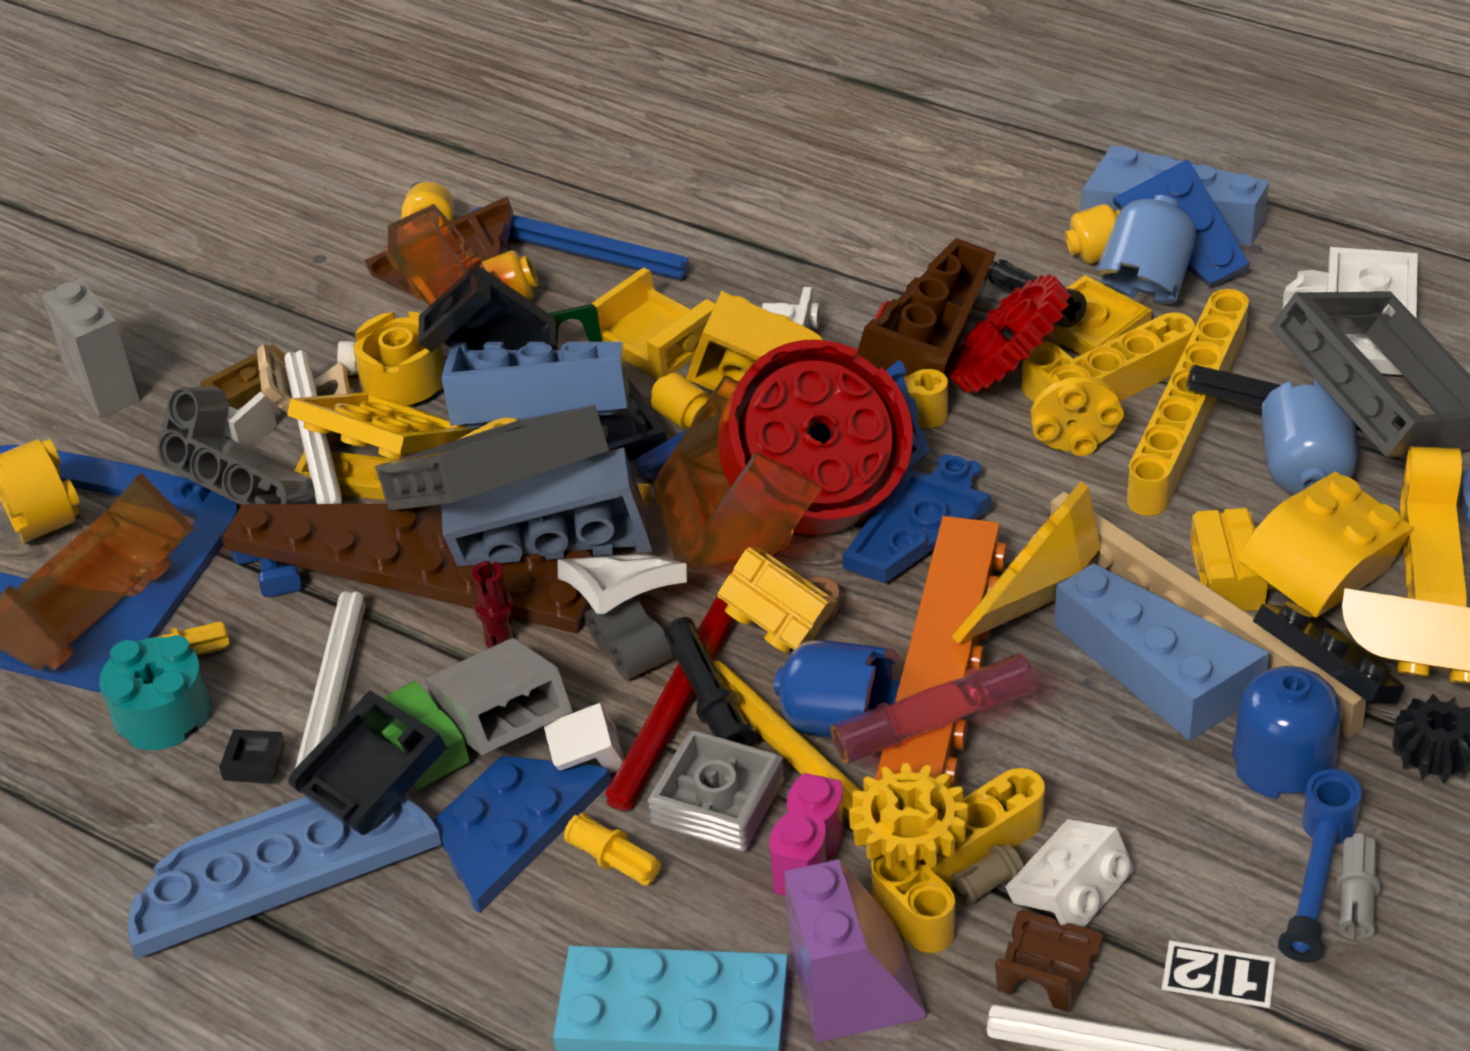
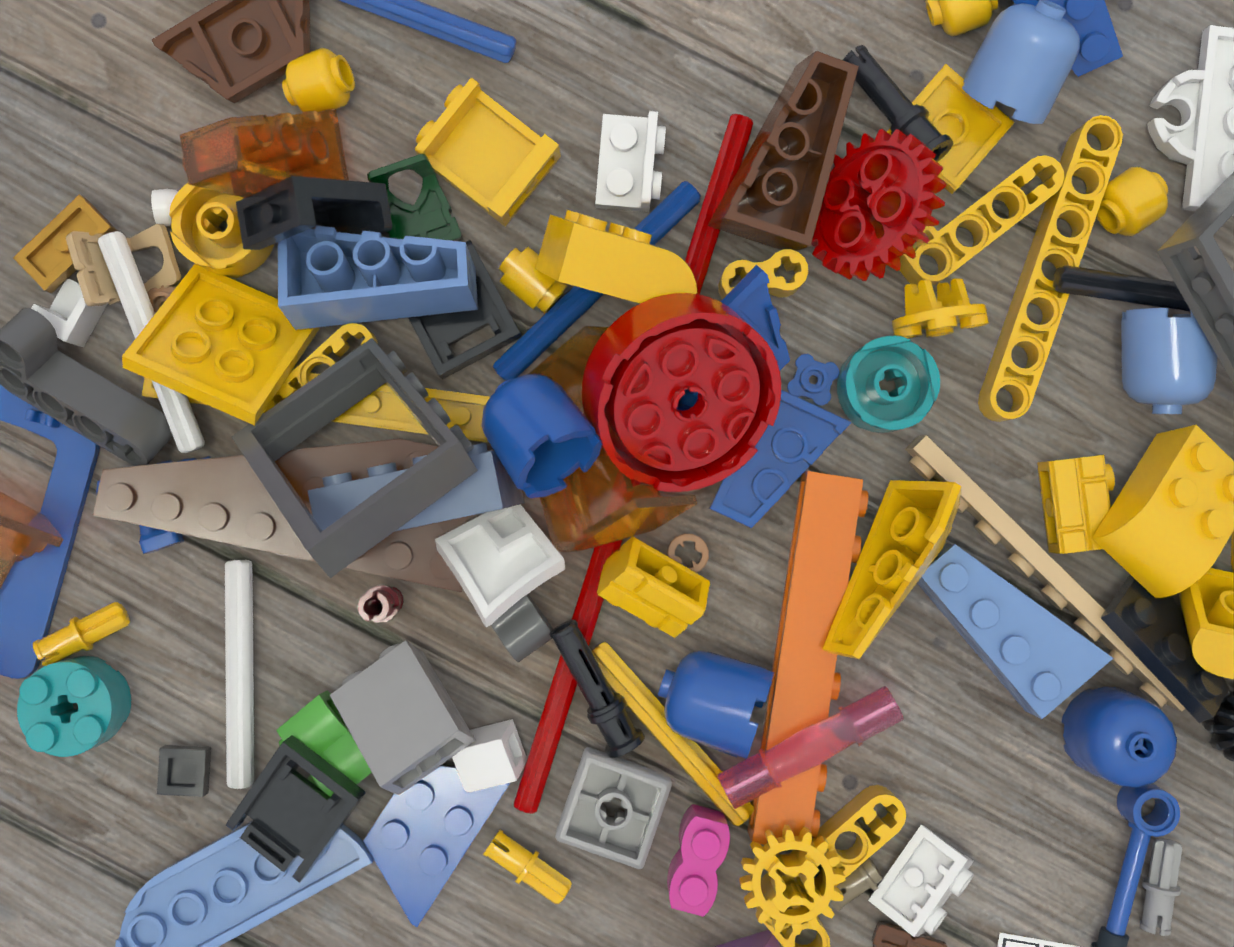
camera: 10 degrees left, 45 degrees up
none -> blue cylinder [481,374,602,498]
none -> teal brick [837,336,940,433]
none -> yellow head [1096,167,1168,236]

